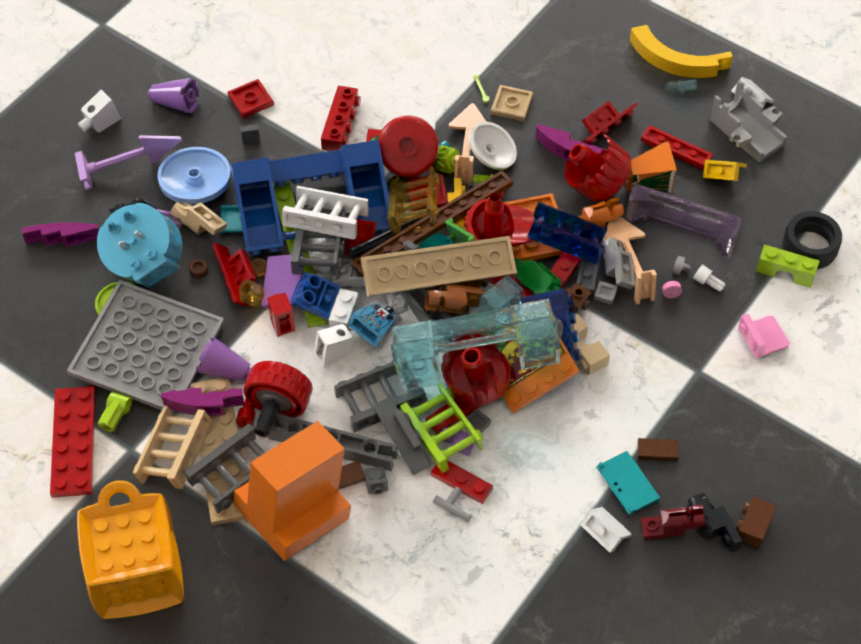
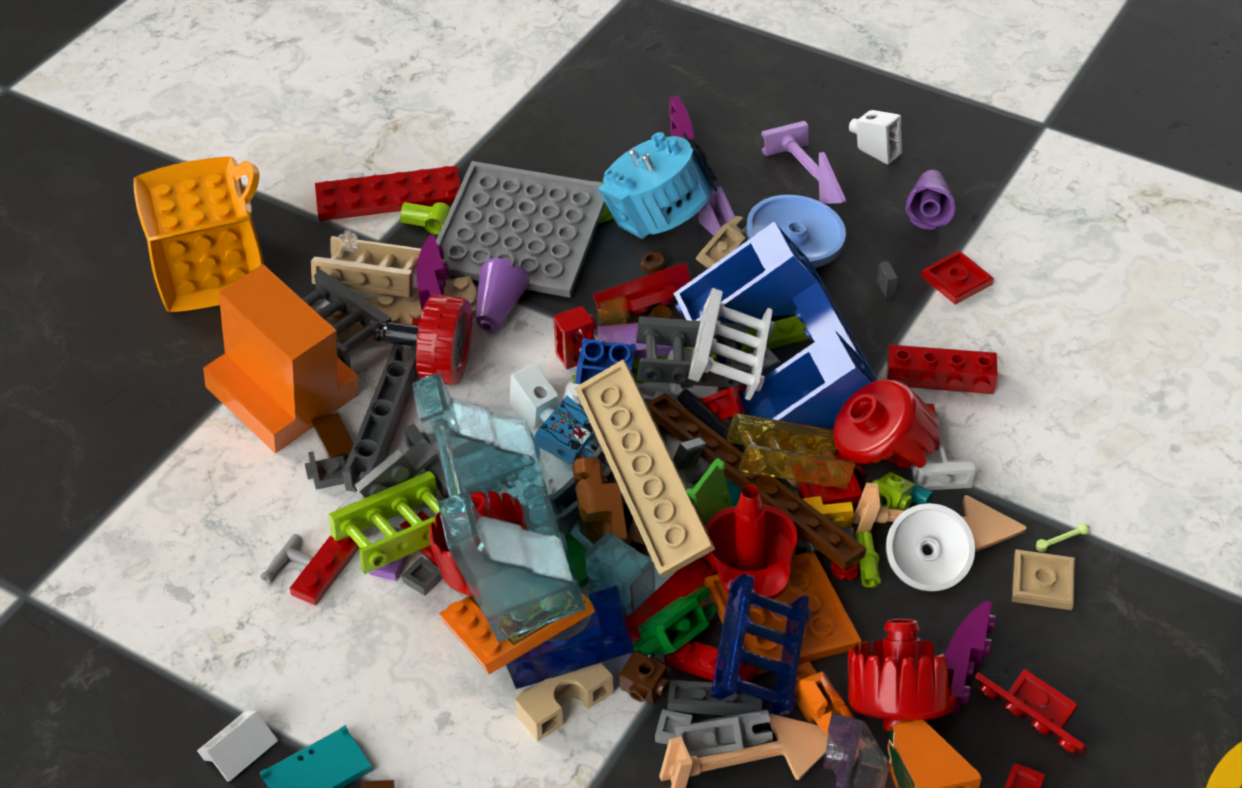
camera: 85 degrees right, 10 degrees down
none -> clear plate [339,230,359,255]

